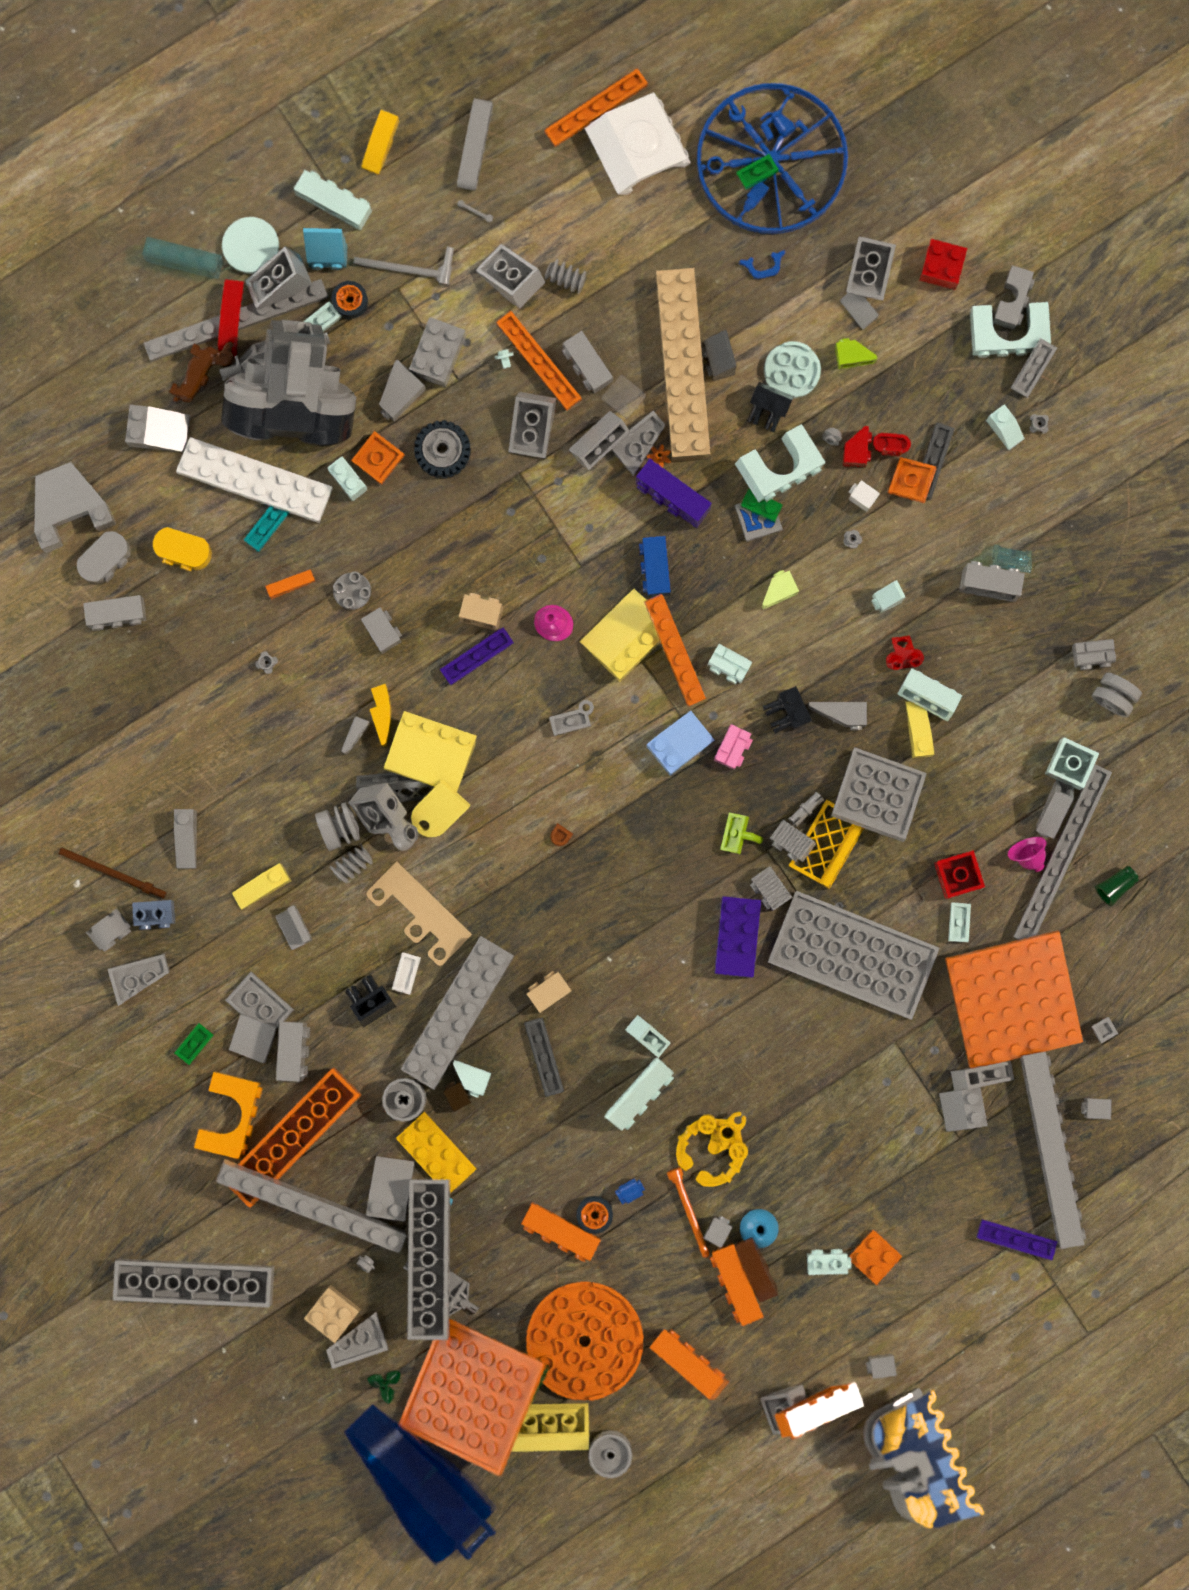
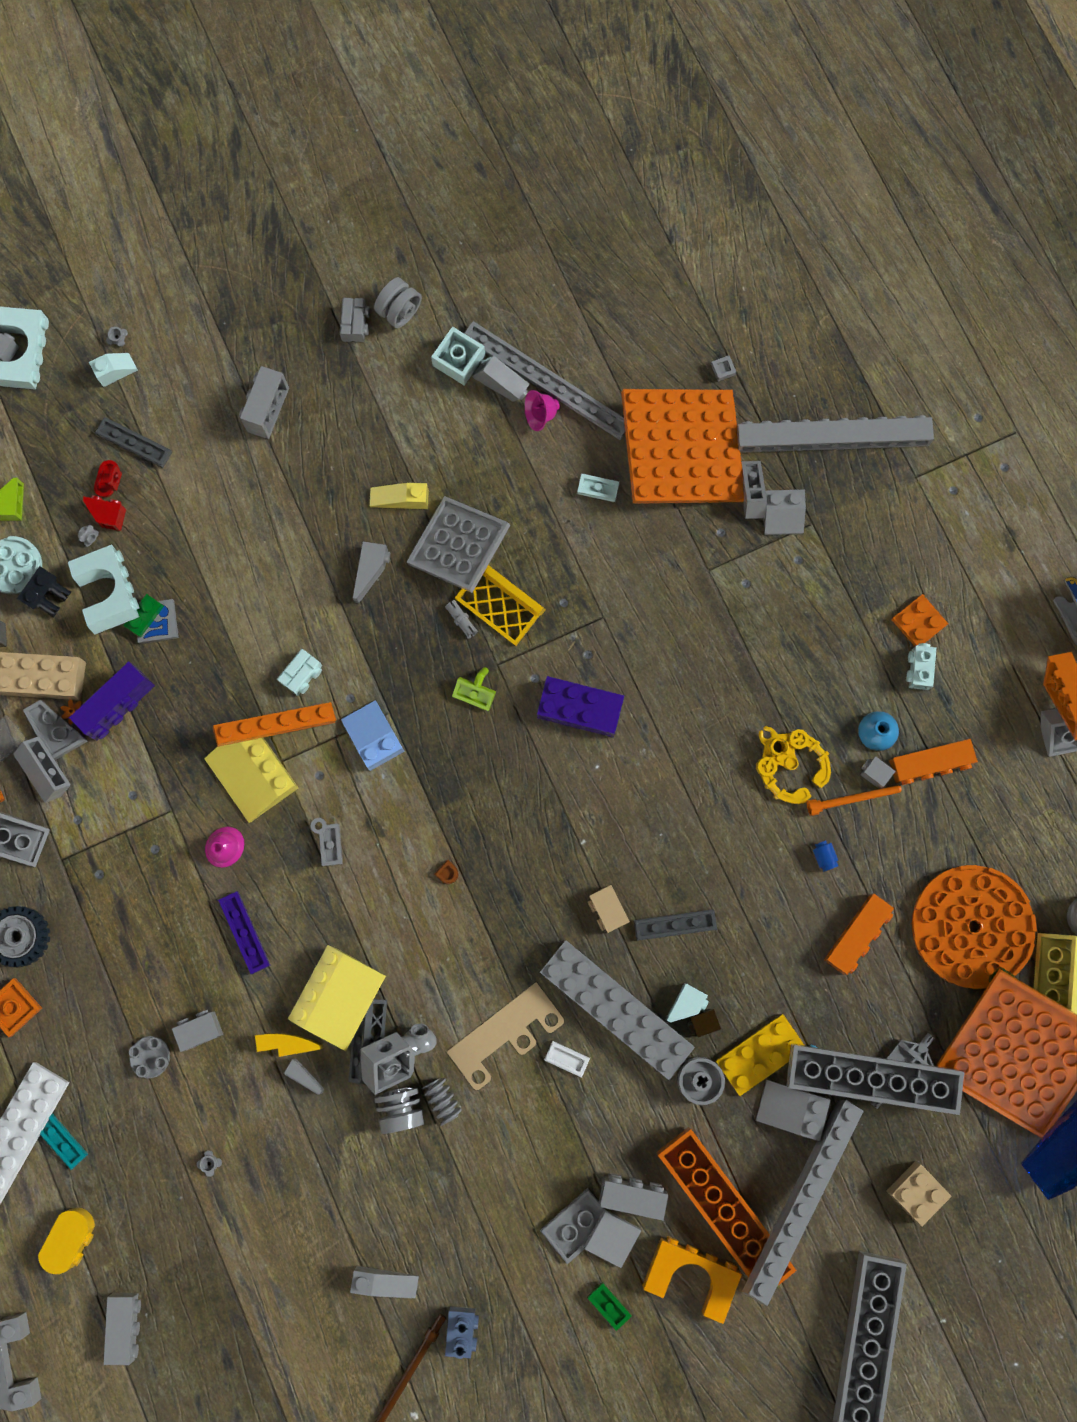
camera: 80 degrees left, 5 degrees down
light grey brick [77,531,131,585] -> none
light grey brick [86,908,131,952] -> none
light grey wing [108,953,170,1006] -> none
light yellow slope [232,863,292,910] -> none
orange piece [265,570,315,599] -> none
light grey panel [276,905,313,950] -> none
light grey wing [326,1312,389,1369] -> none
light aqua brick [327,457,367,501] -> none
black brick [345,975,396,1028] -> none
light grey plate [356,1255,374,1273] -> none
dark green plant [367,1370,401,1404] -> none
light yellow tile [411,779,470,837] -> none
tan brick [459,593,503,631] -> none
wheel [576,1196,613,1234] -> none
light aqua slope [605,1057,674,1131] -> none
light aqua slope [625,1015,670,1058] -> none
blue brick [639,536,671,597] -> none
orange wedge [649,1329,730,1400] -> none
bright pink brick [714,724,753,770] -> none
reddish brown slope [735,1237,778,1302] -> none
light grey brick [750,866,792,911] -> none
yellowish green slope [762,570,799,610] -> none
black brick [762,686,812,734] -> none
light grey plate [768,891,939,1020] -> none
light grey brick [770,820,816,862] -> none
light grey plate [843,530,862,549] -> none
white brick [849,480,880,512] -> none
light grey brick [866,1354,896,1379] -> none
light aqua slope [871,580,905,613] -> none
red bracket [886,636,924,670] -> none
orange tile [888,457,937,503] -> none
light aqua brick [898,668,962,721] -> none
red brick [934,850,985,899] -> none
dark purple plate [976,1219,1057,1260] -> none
clear light blue plate [992,544,1032,573] -> none
light grey tile [1011,338,1057,398] -> none
light grey brick [1081,1098,1111,1119] -> none
dark green plant [1095,866,1139,907] -> none

